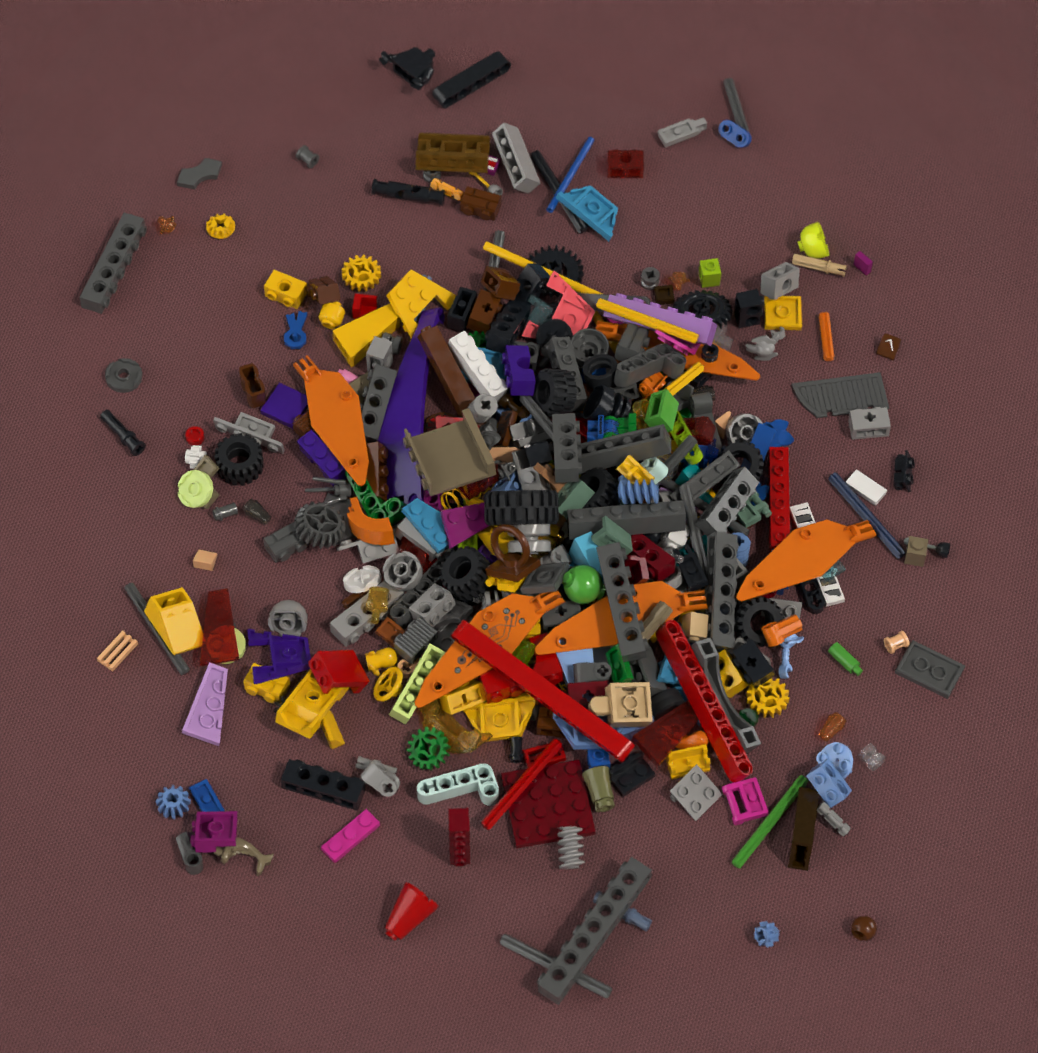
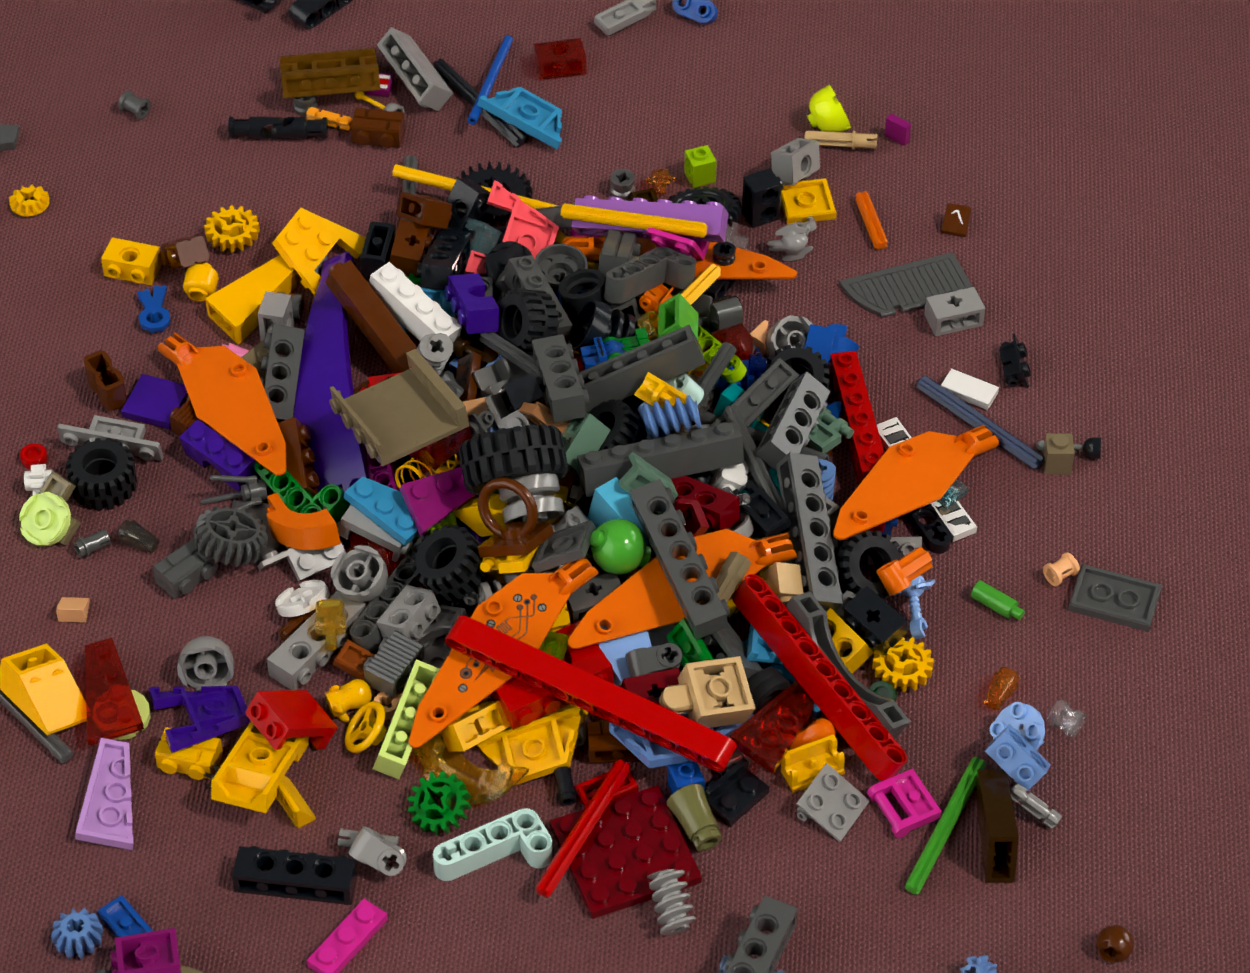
camera: 10 degrees left, 10 degrees down
red panel [352,293,377,319] -> none
dark red brick [448,808,470,867] -> none

